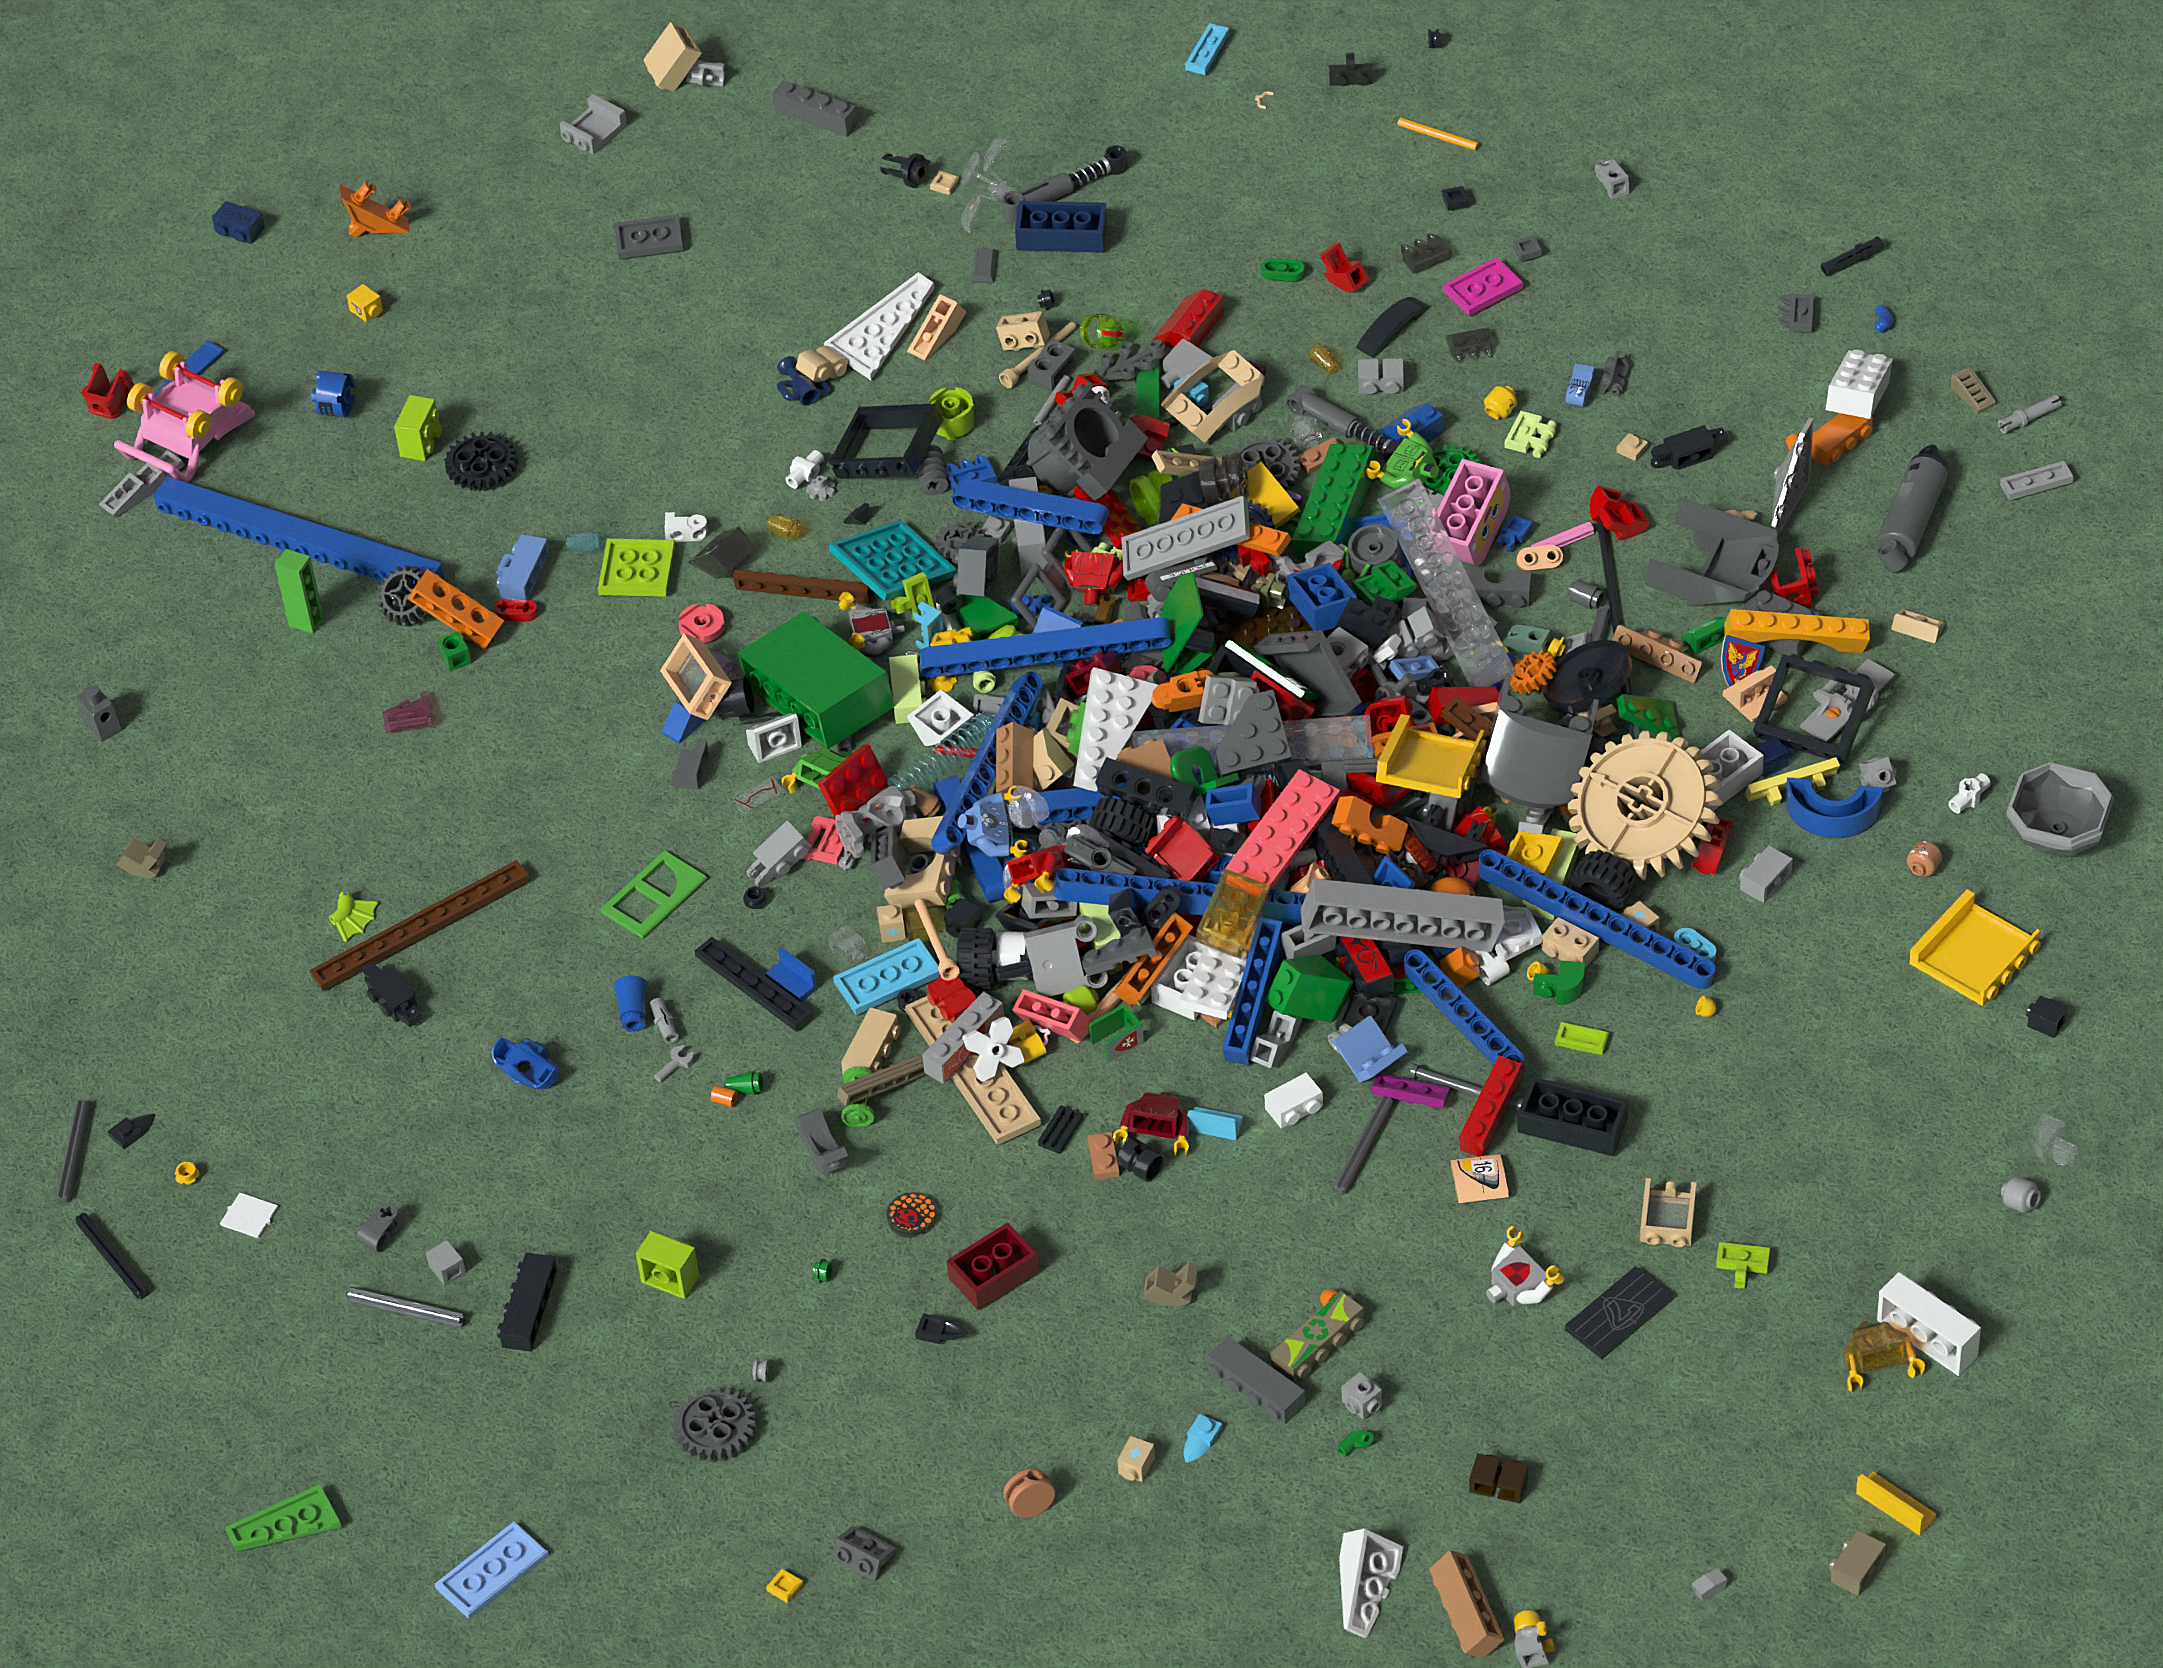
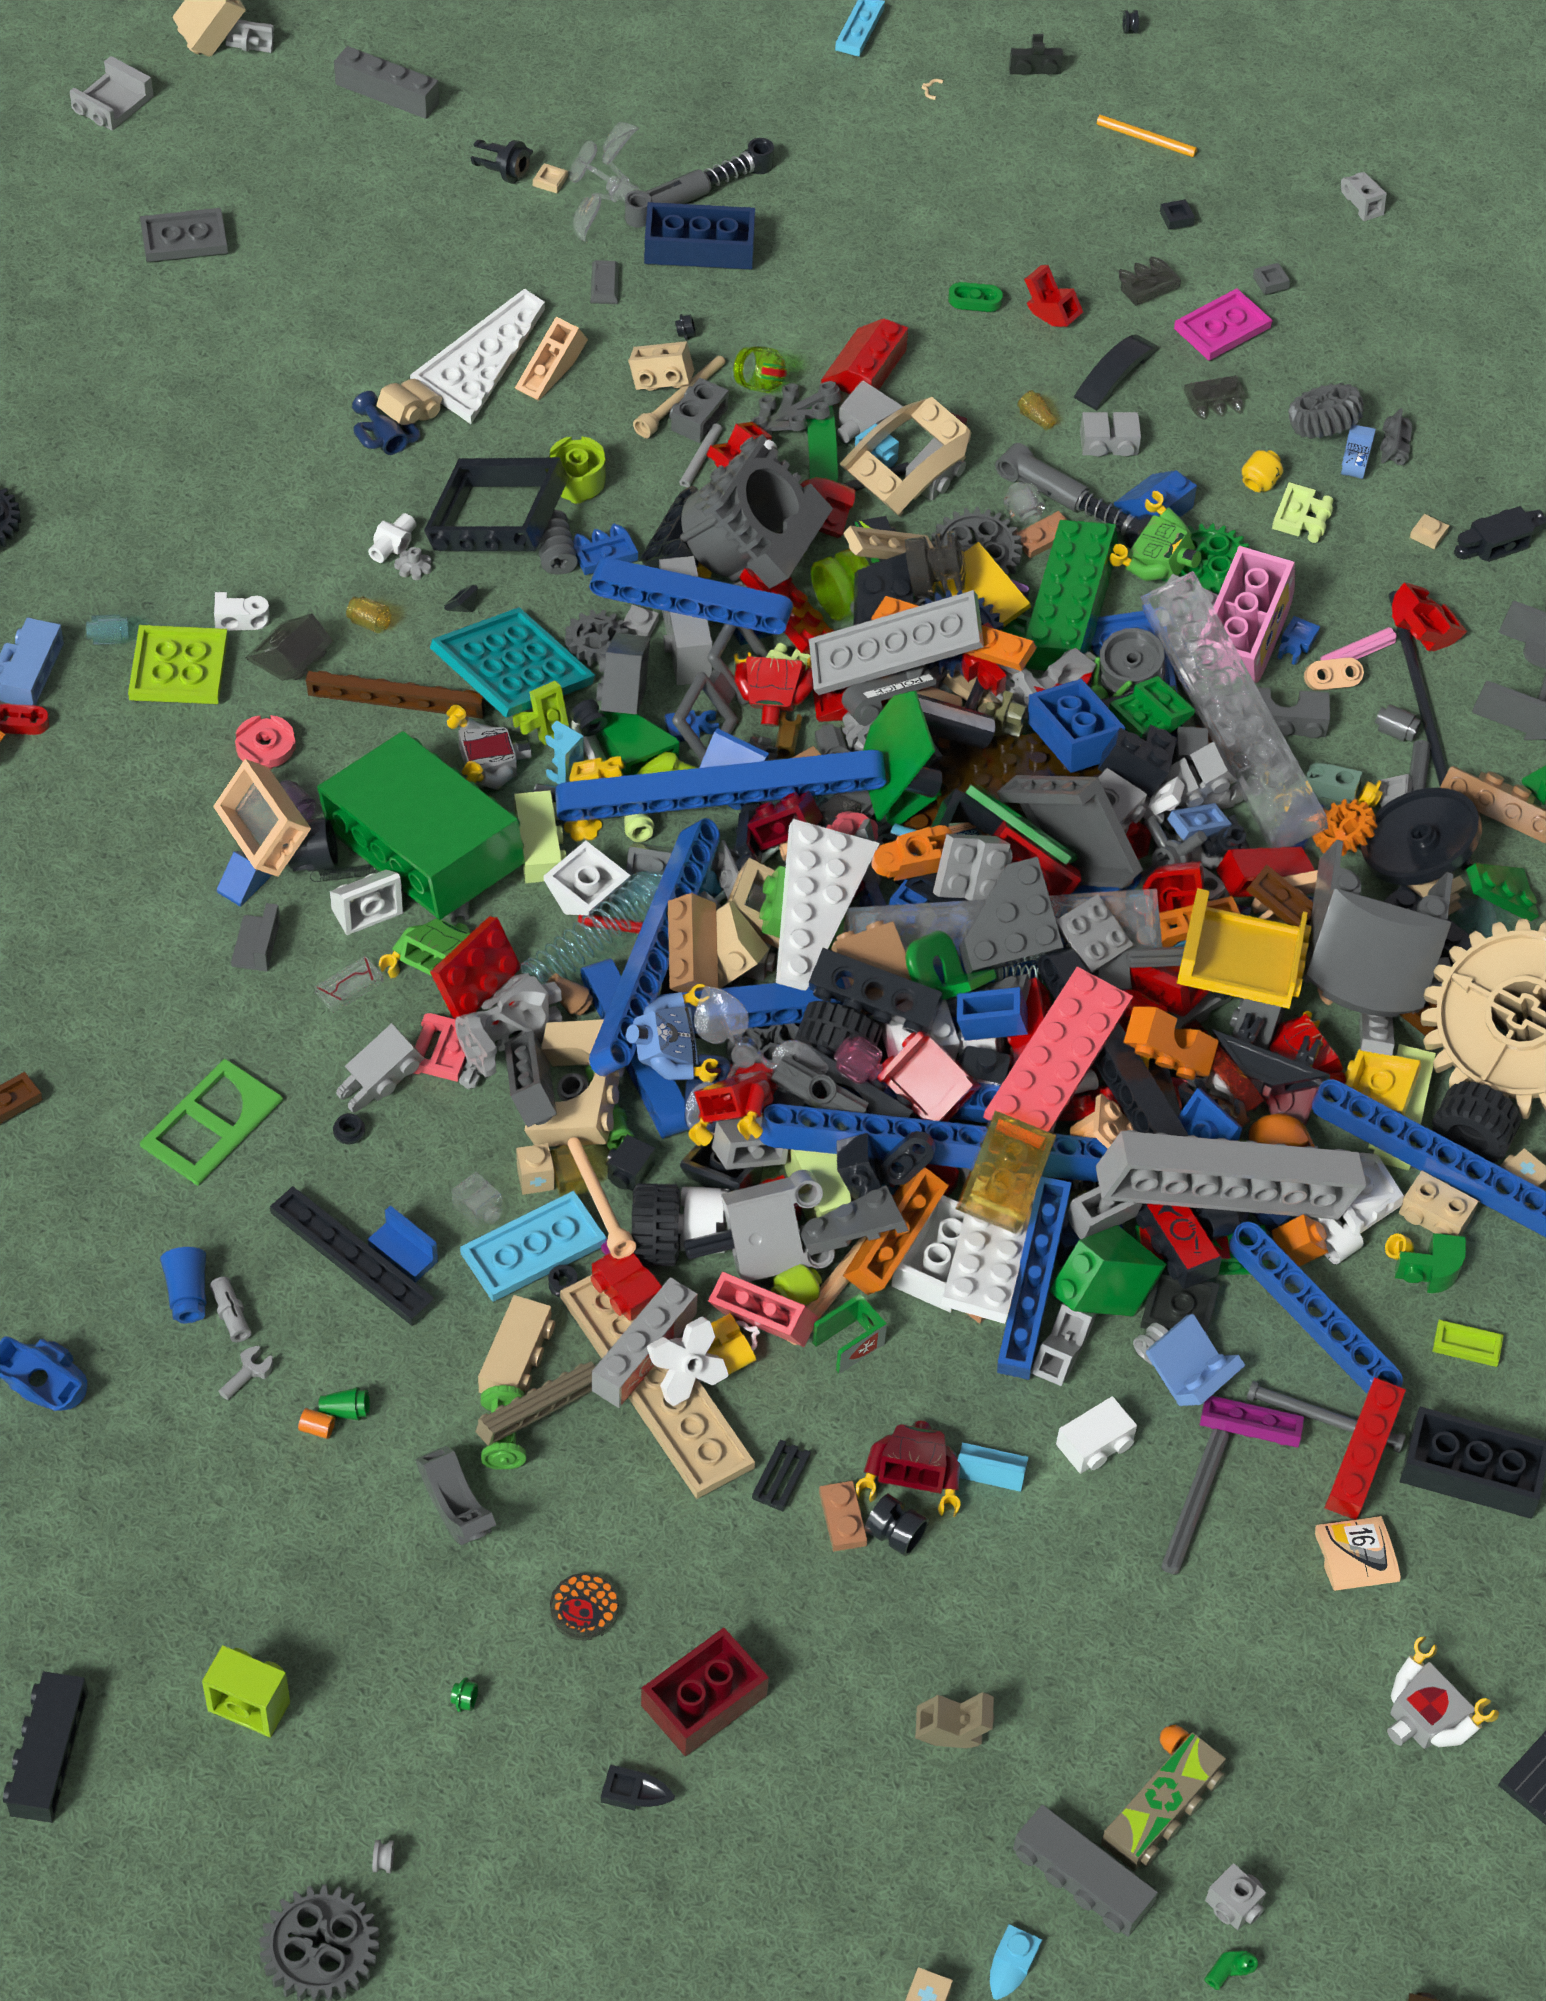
camera: 10 degrees left, 5 degrees up
none -> clear pink head [834,1036,883,1084]
none -> light grey hinge [1056,894,1133,974]
none -> dark grey gear [1288,383,1364,439]

